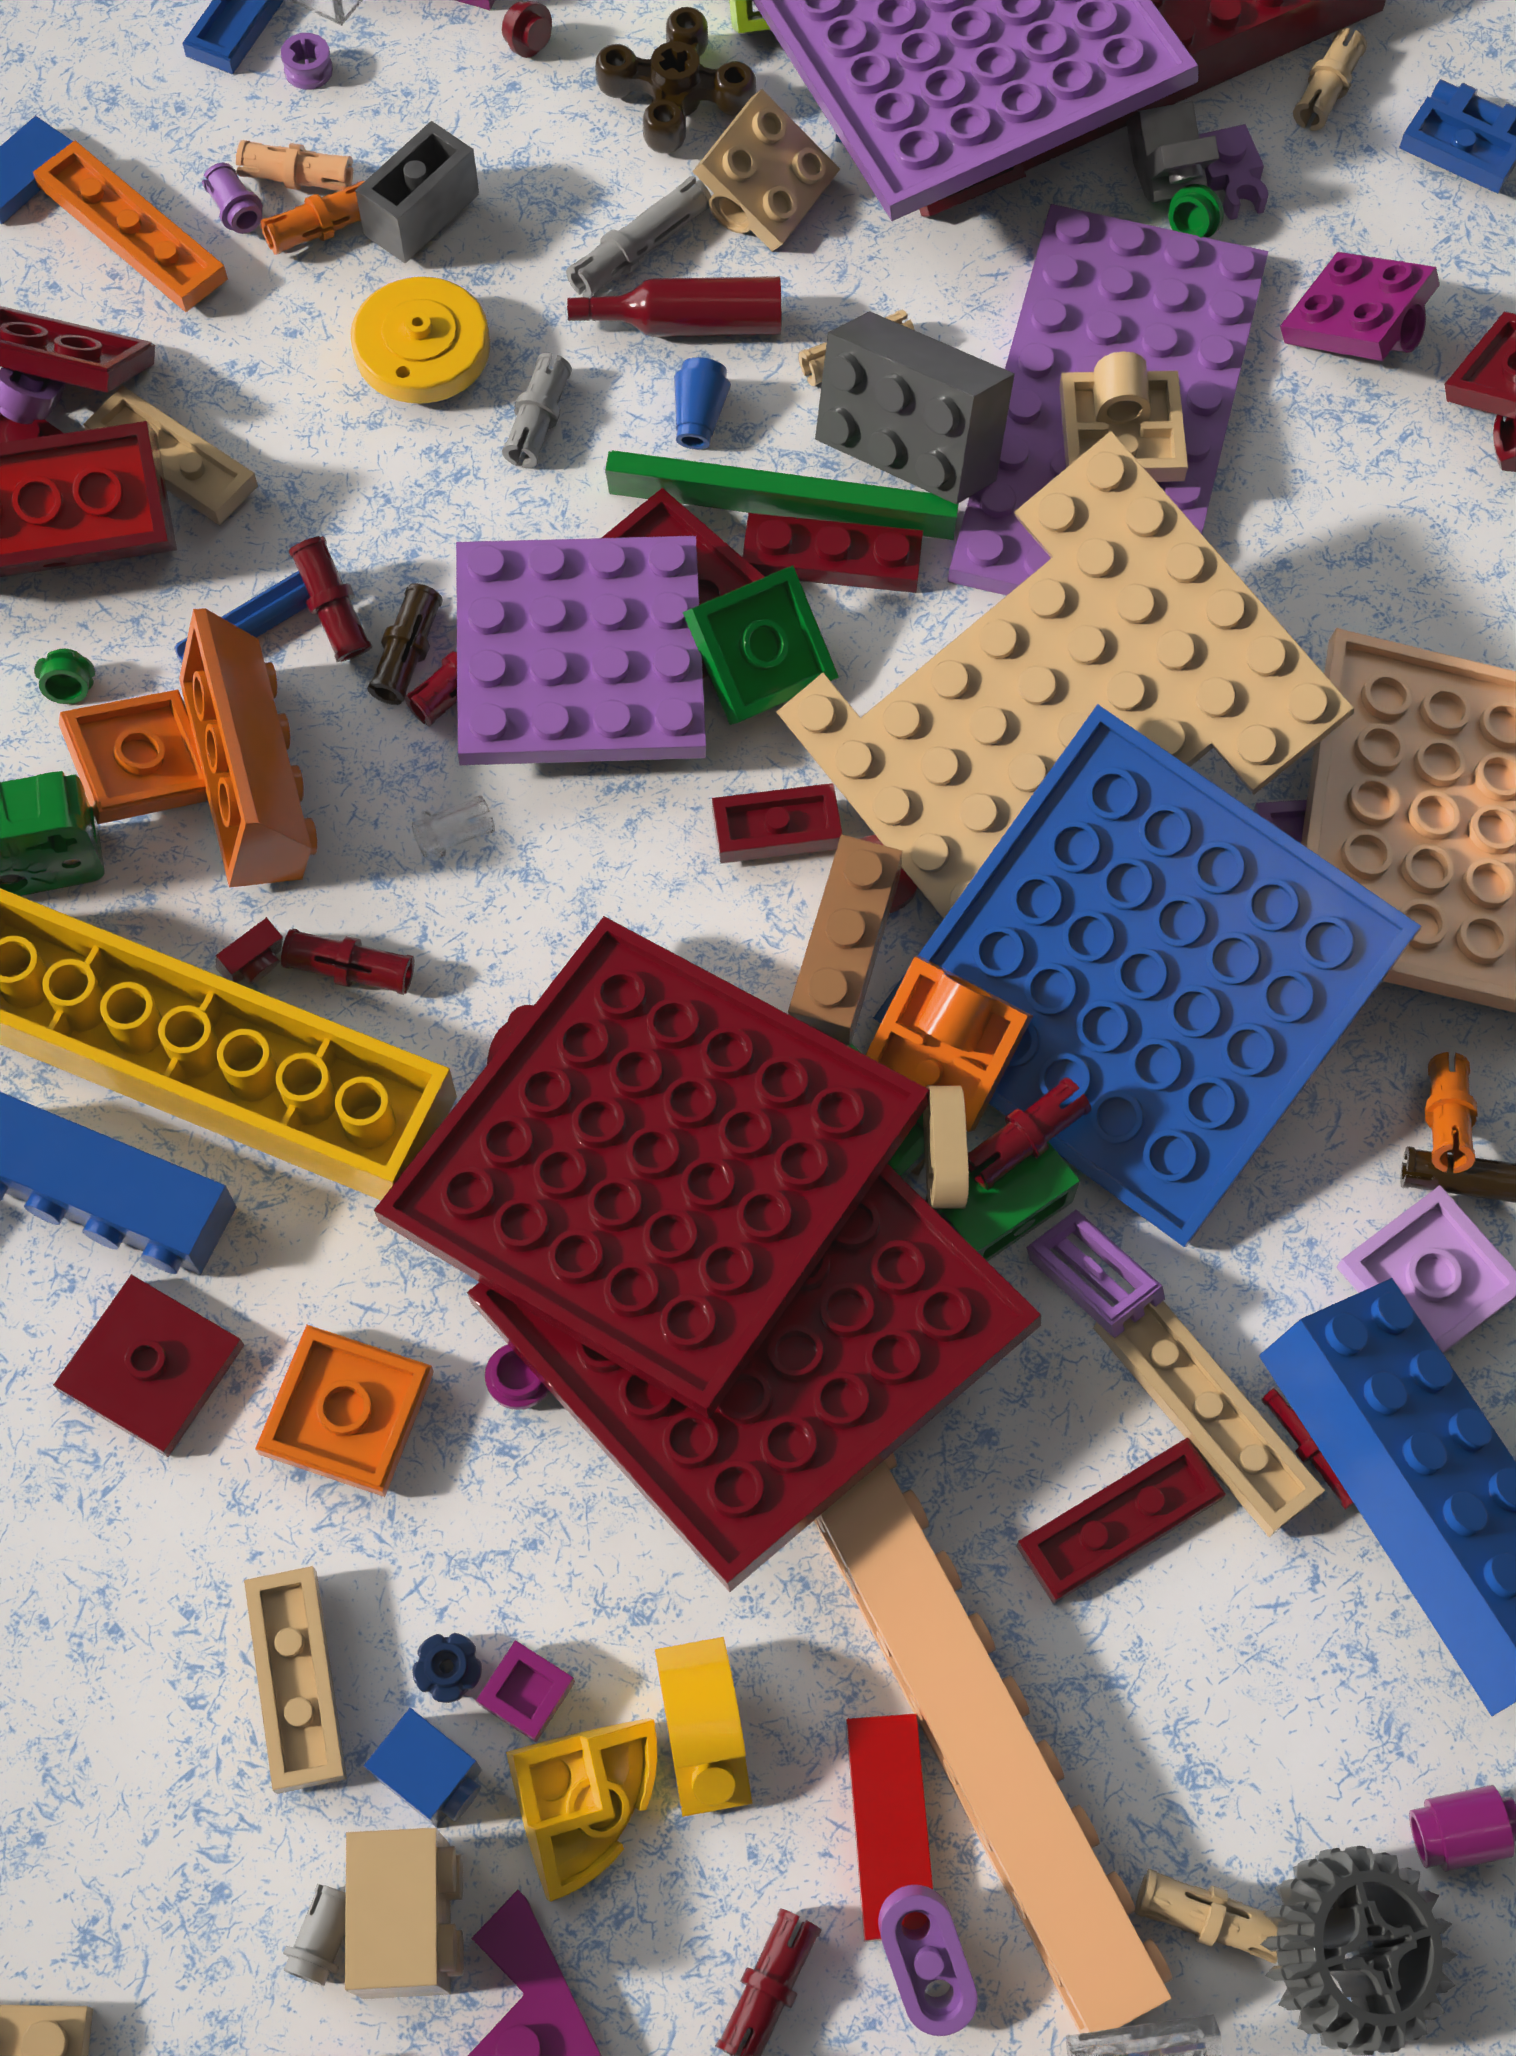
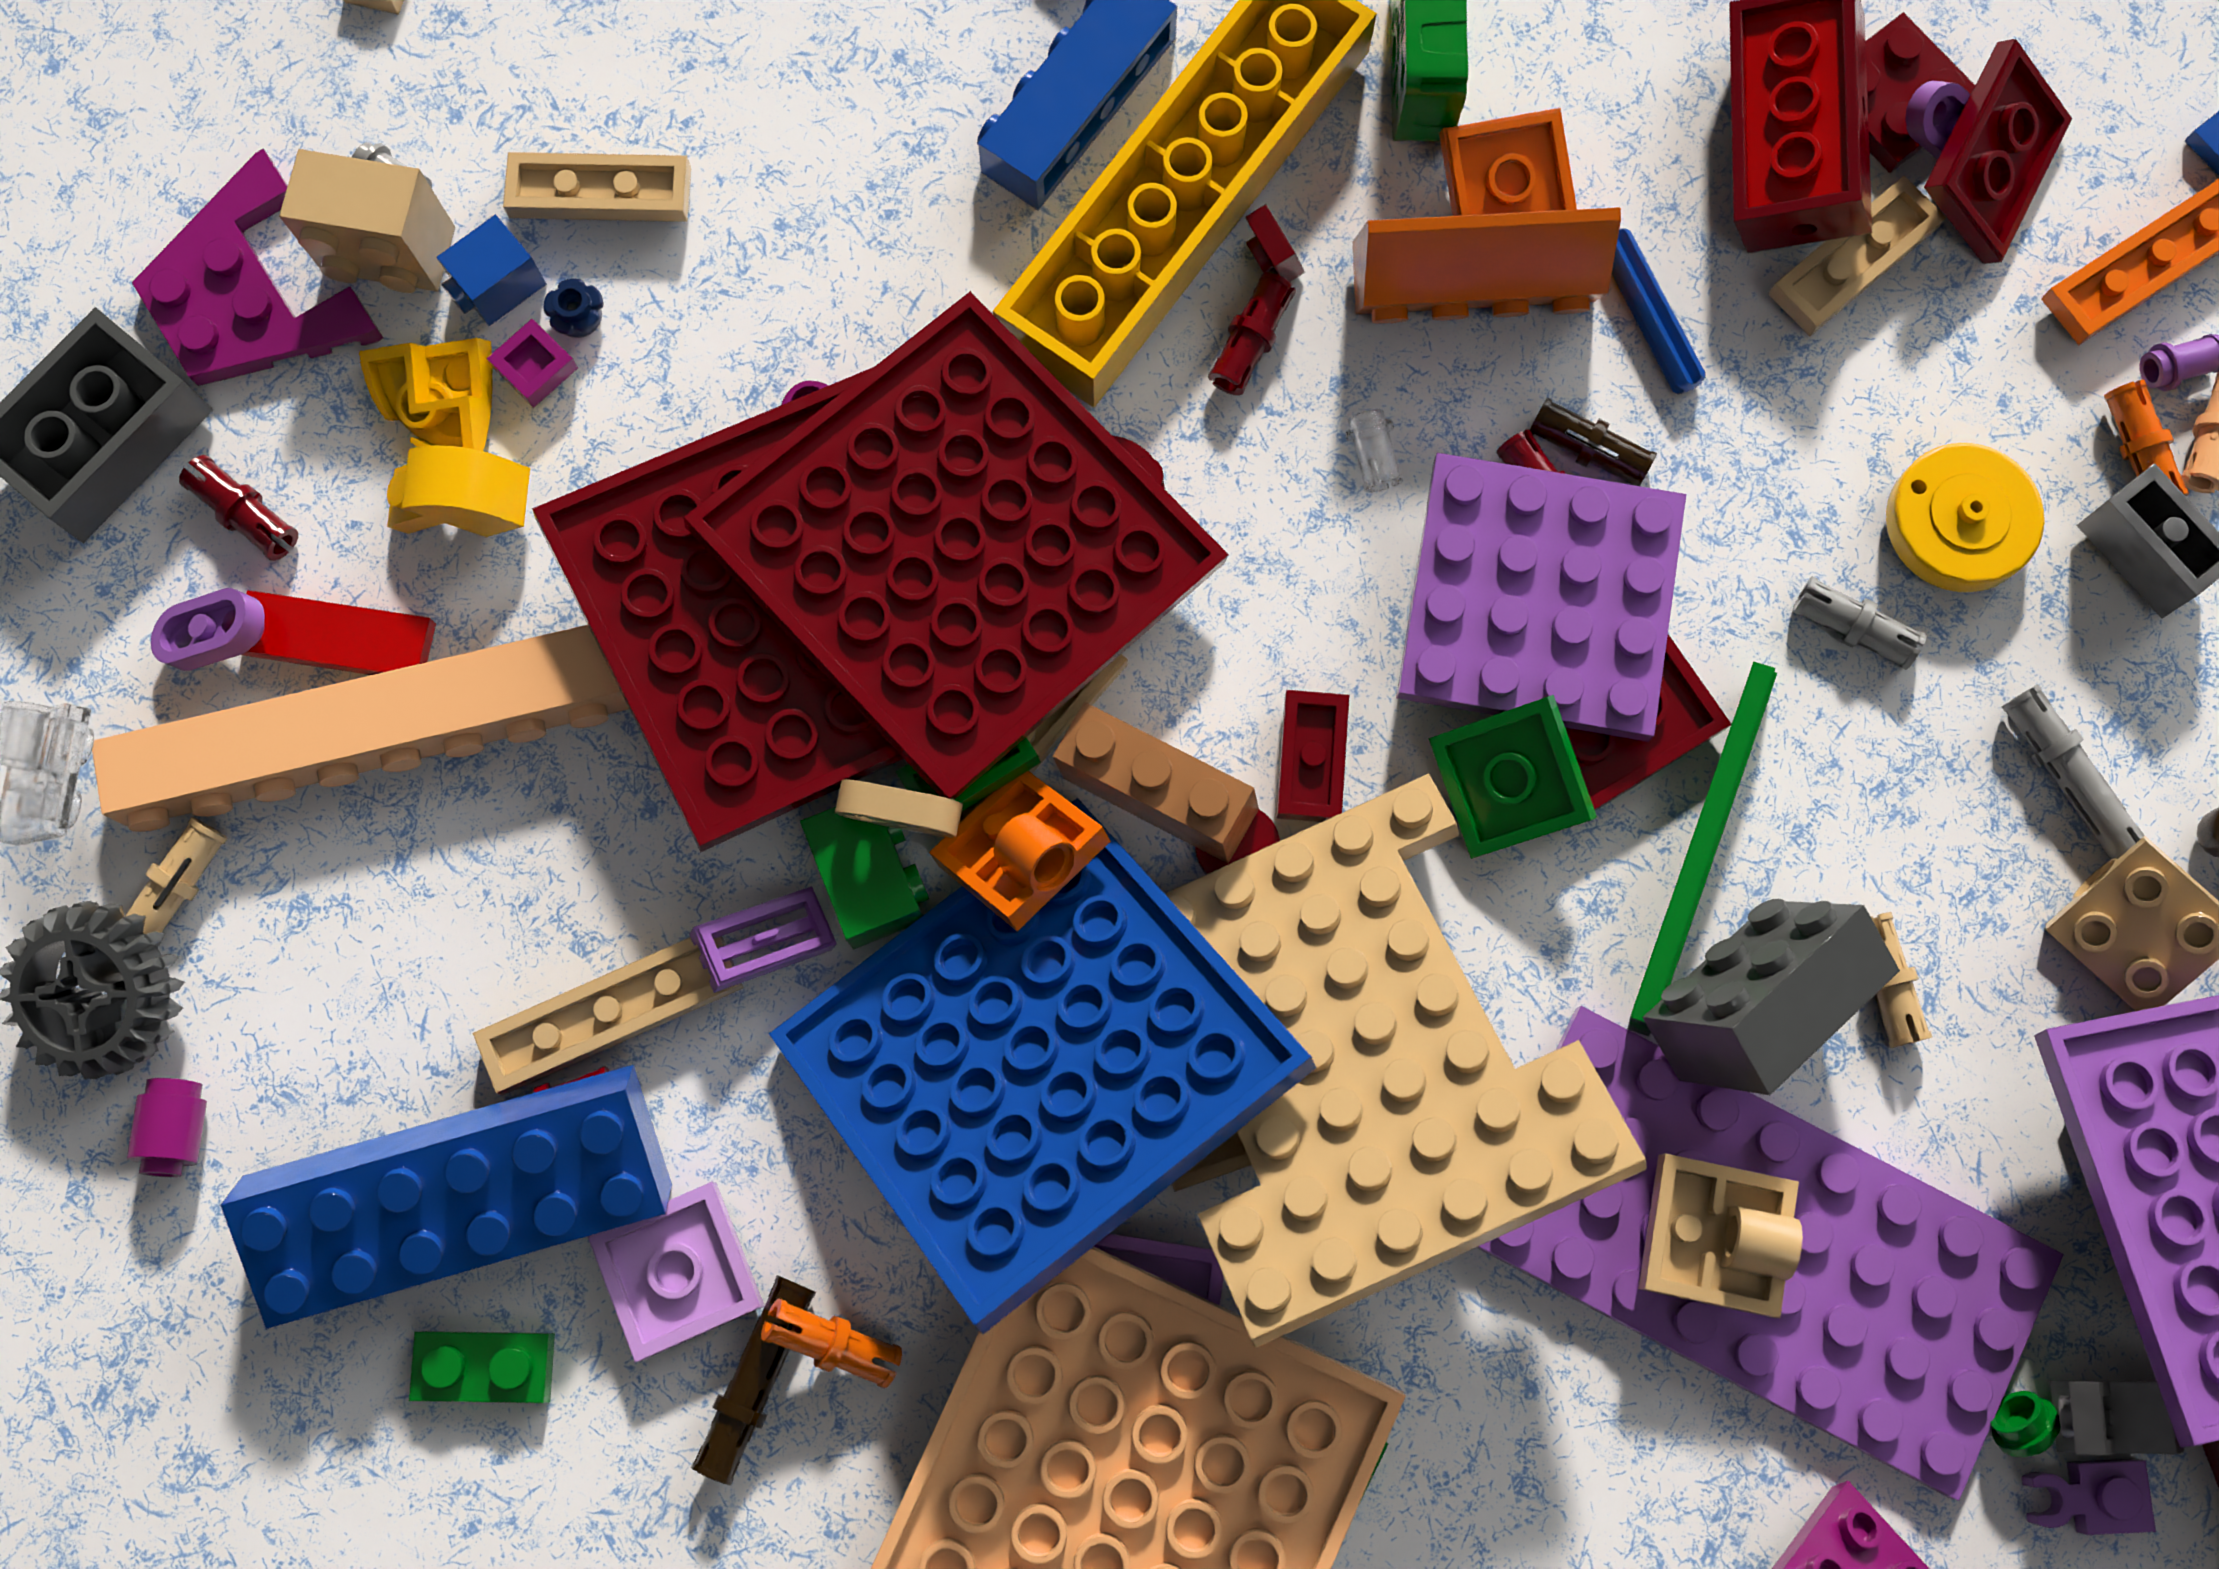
camera: 105 degrees right, 10 degrees up
green plate [34,648,96,704] -> none
dark red plate [53,1274,245,1457] -> none
orange plate [255,1324,434,1497] -> none
dark red pin [289,536,372,662] -> none
dark red piece [567,276,782,337] -> none
blue cone [674,357,731,450] -> none
dark red plate [742,513,923,593] -> none
dark red pin [968,1077,1092,1190] -> none
dark red tile [1016,1437,1226,1605] -> none

